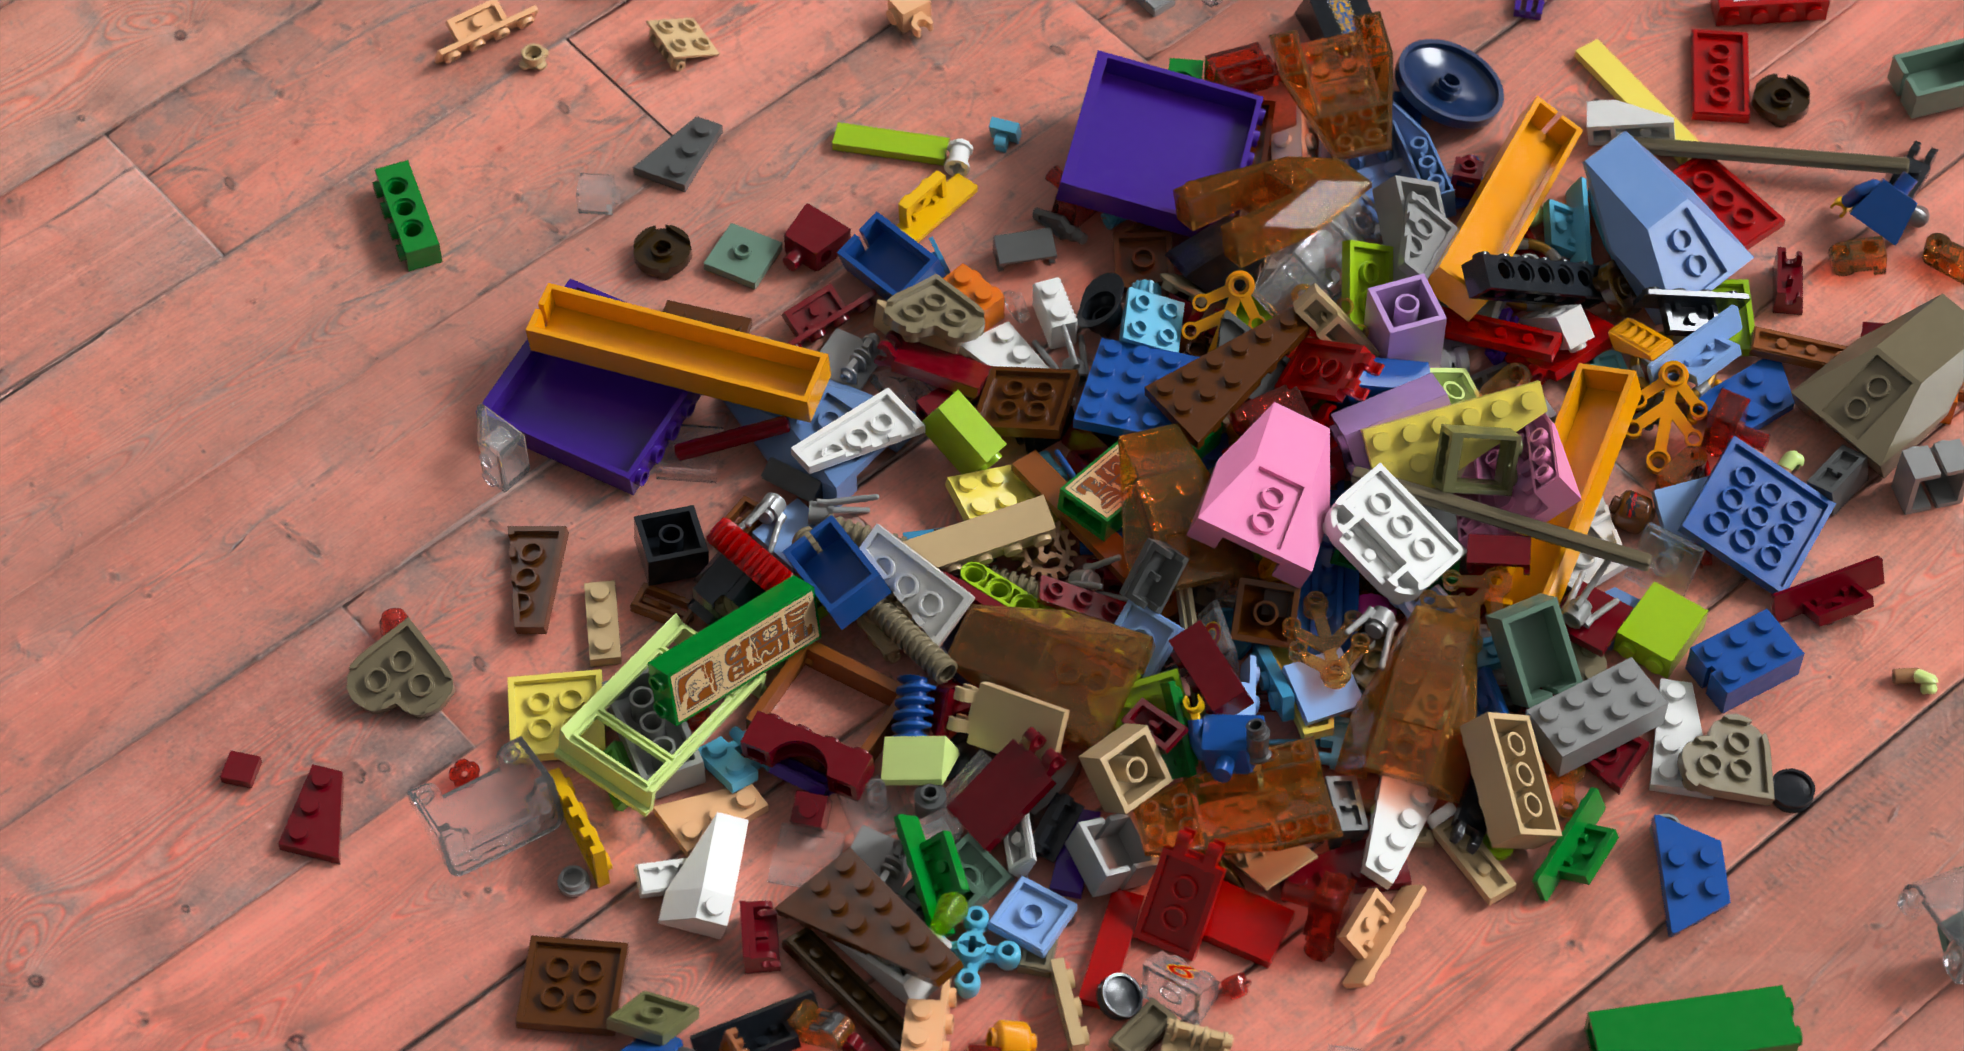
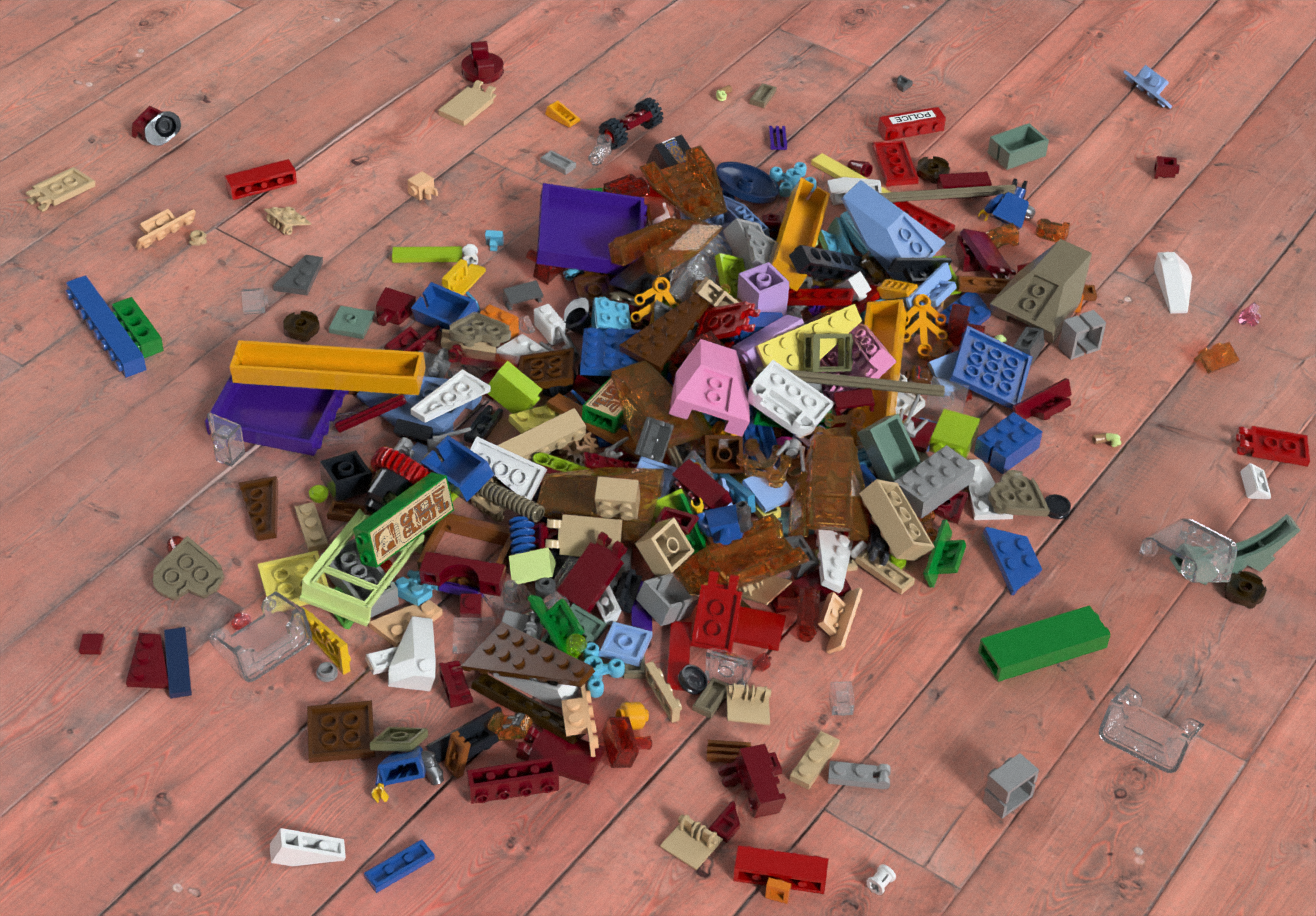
camera: 15 degrees left, 10 degrees down
dark grey piece [1032,208,1088,245] -> none
none -> blue brick [65,275,146,378]
none -> dark blue tile [164,627,192,699]
none -> lime plate [309,485,329,503]
none -> black hinge [464,405,503,444]
none -> tan brick [595,476,640,520]
none -> medium azure gear [770,162,817,197]
none -> dark red cone [847,160,873,177]
none -> dark red brick [937,171,992,200]
none -> dark red tile [960,228,1016,279]

